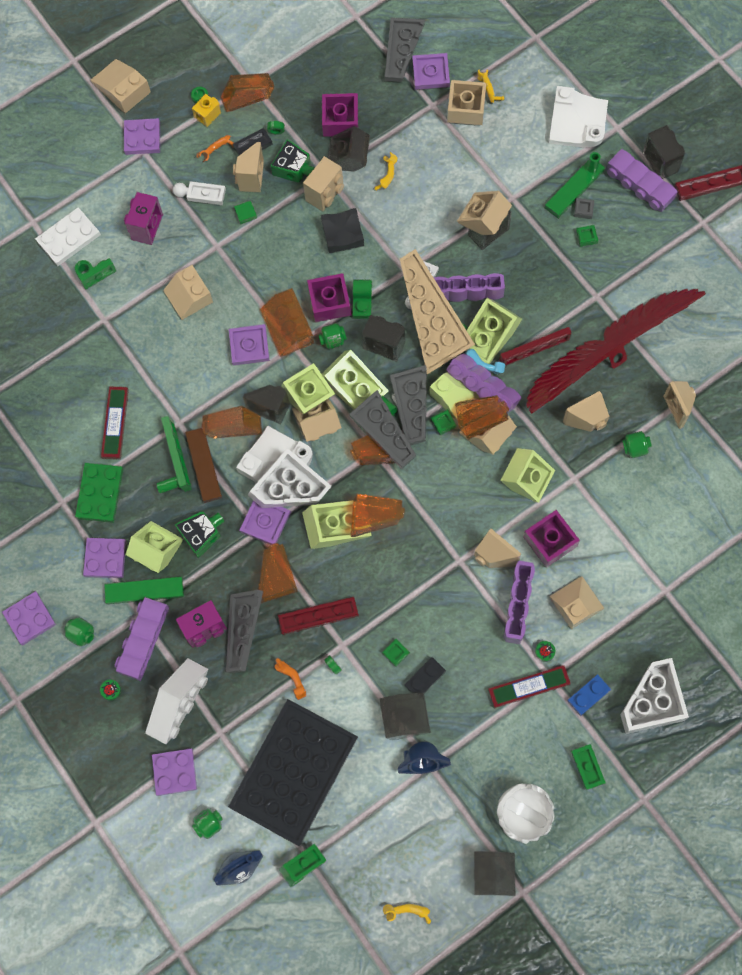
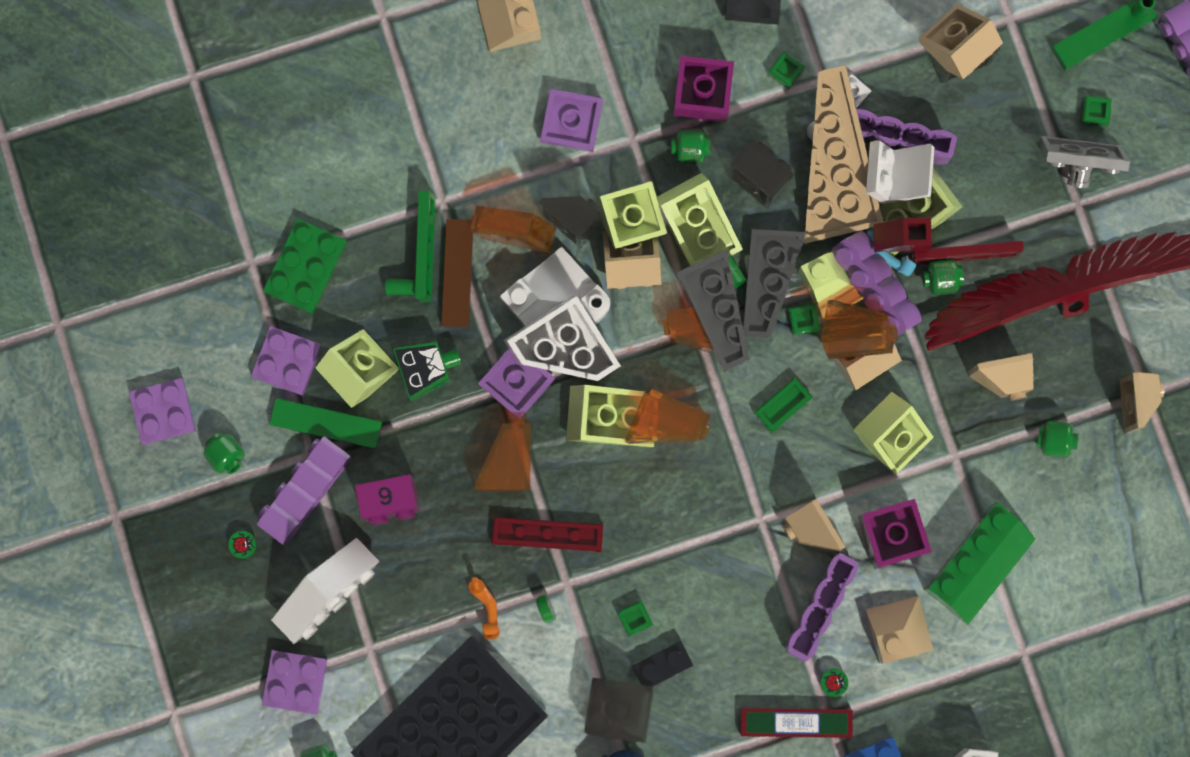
camera: 15 degrees right, 10 degrees up
tile [101,386,129,460] -> none
dark grey wing [226,590,263,673] -> none
clear orange slope [260,288,315,357] -> none
green plate [353,279,372,319] -> none
dark grey tile [574,198,594,219] -> none
none -> green tile [754,377,813,434]
none -> green tile [768,51,805,90]
none -> white bracket [866,140,934,204]
none -> dark red slope [873,218,932,252]
none -> green head [922,259,964,296]
none -> green slope [924,502,1035,625]
none -> light grey plate [1039,136,1130,188]

